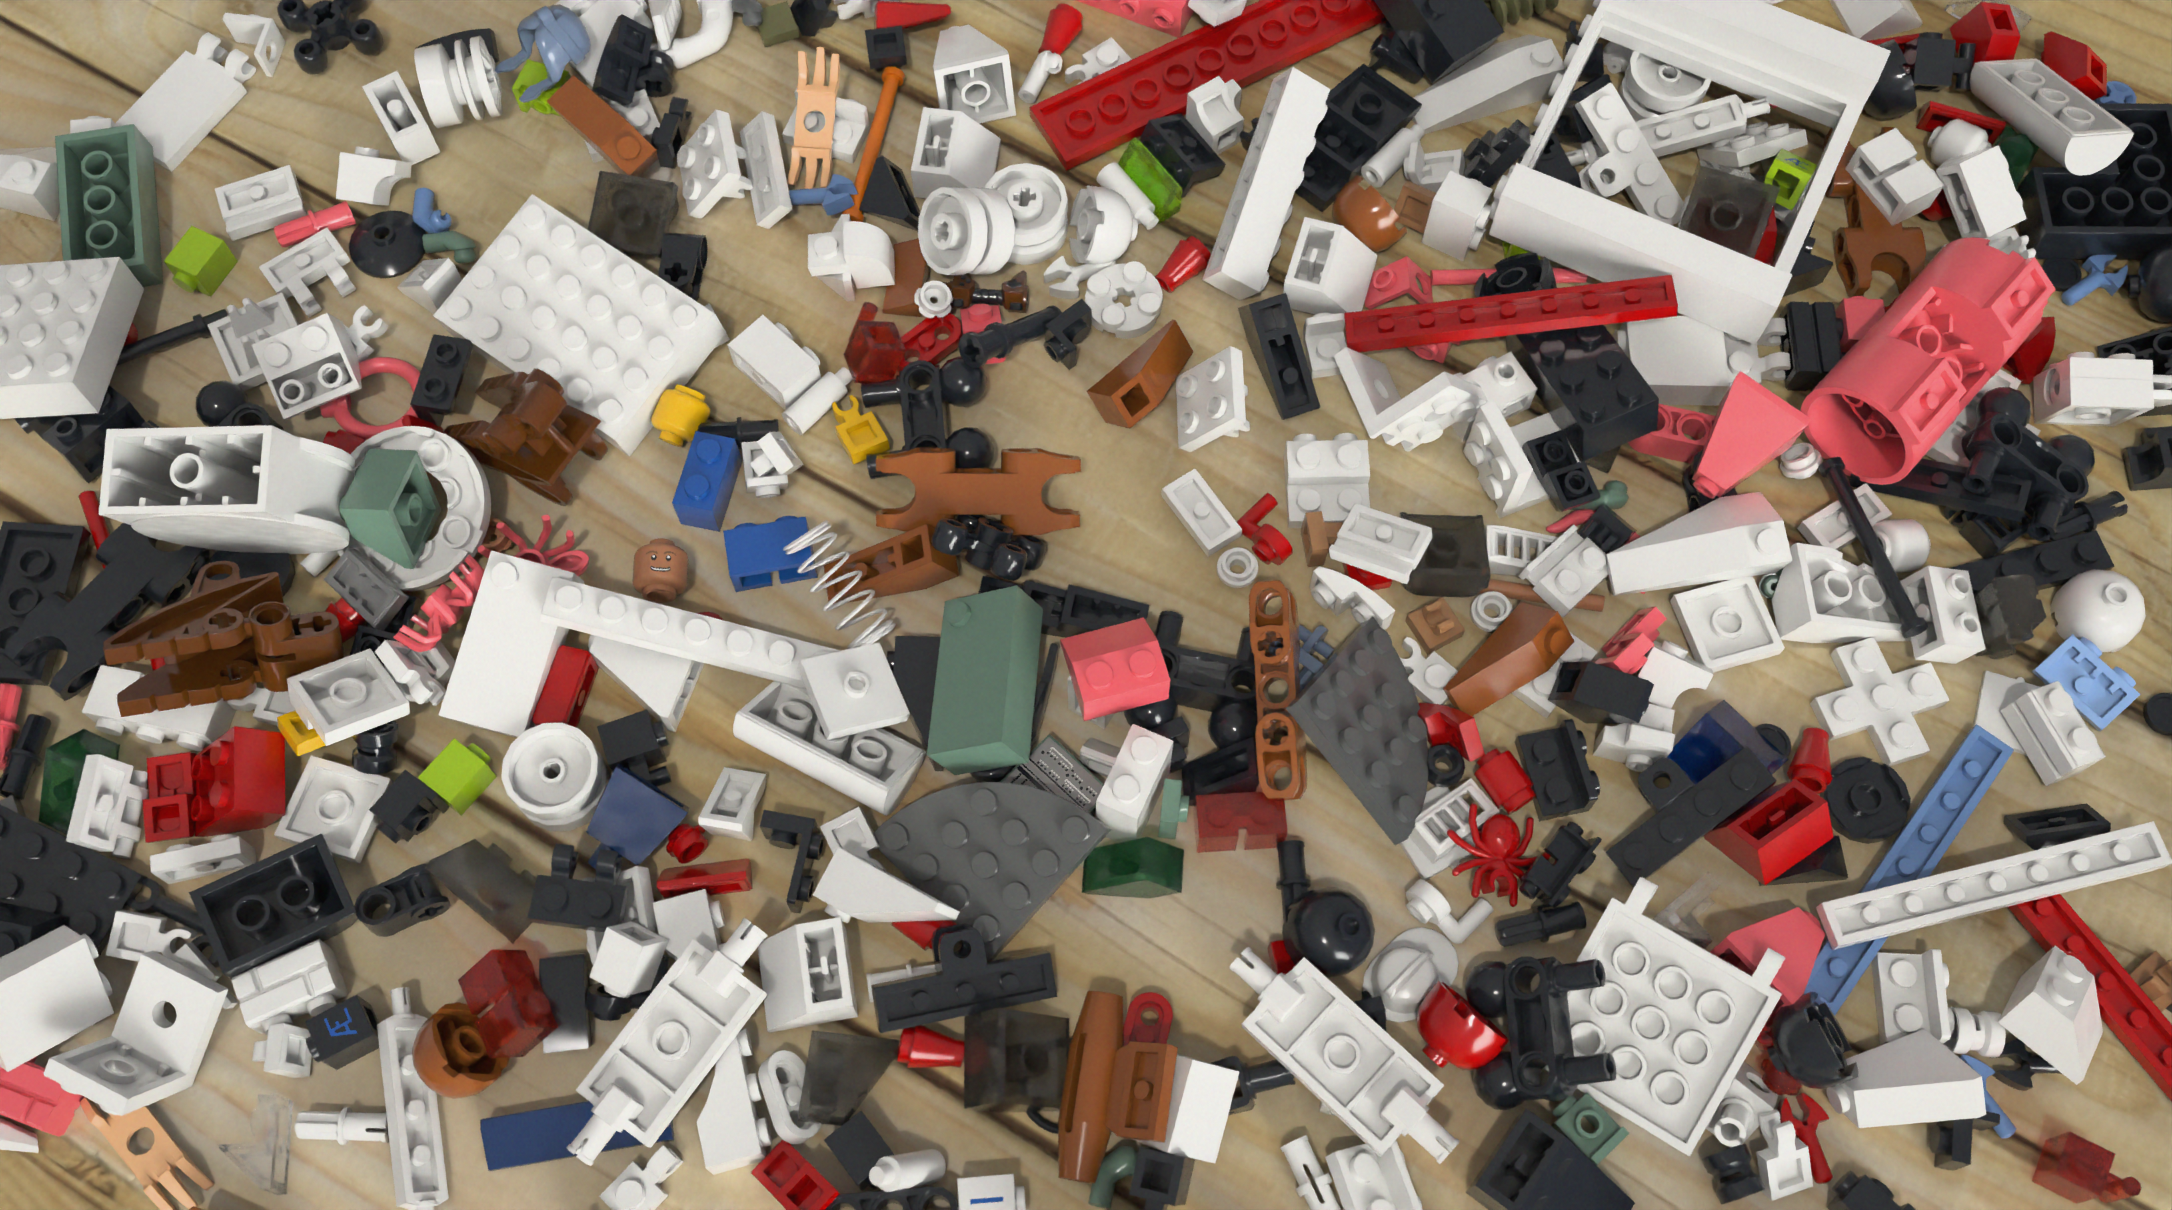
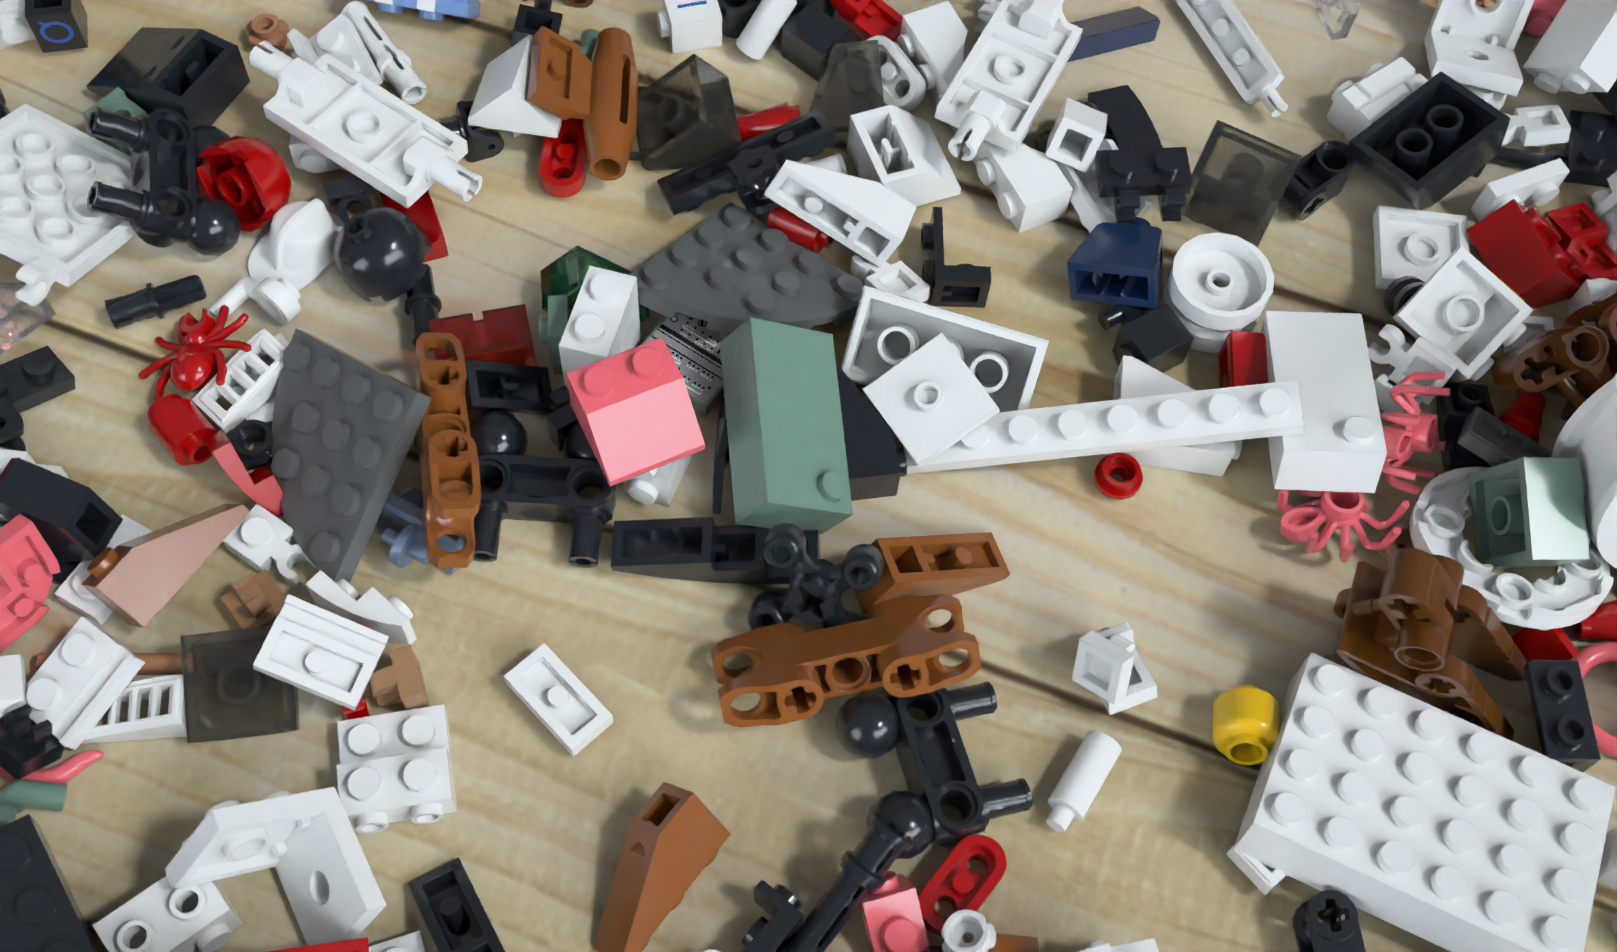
camera: 165 degrees right, 5 degrees down
white tile [252,1023,312,1078] -> none
white axle [294,1107,389,1145] -> none
black brick [305,995,379,1070] -> none
black brick [369,769,449,844] -> none
dark orange cylinder [412,1002,510,1099] -> none
lime brick [418,738,497,816] -> none
clear red piece [458,949,558,1058] -> none
nougat head [632,538,689,603] -> none
red slope [657,858,753,899] -> none
red plate [666,823,708,864] -> none
blue brick [672,431,742,532] -> none
black axle [698,417,779,449] -> none
white slope [699,767,766,841] -> none
blue piece [723,516,818,592] -> none
white brick [727,315,821,410] -> none
white piece [783,520,896,649] -> none
yellow plate [832,395,890,465] -> none
clear red brick [844,302,906,383] -> none
white plate [1176,346,1250,452] -> none
white plate [1217,547,1258,588] -> none
red plate [1237,493,1293,565] -> none
white bracket [1463,400,1580,519] -> none
white plate [1470,591,1513,632] -> none
black bracket [1515,719,1600,822] -> none
black hinge [1519,822,1602,909] -> none
black slope [1522,430,1601,512] -> none

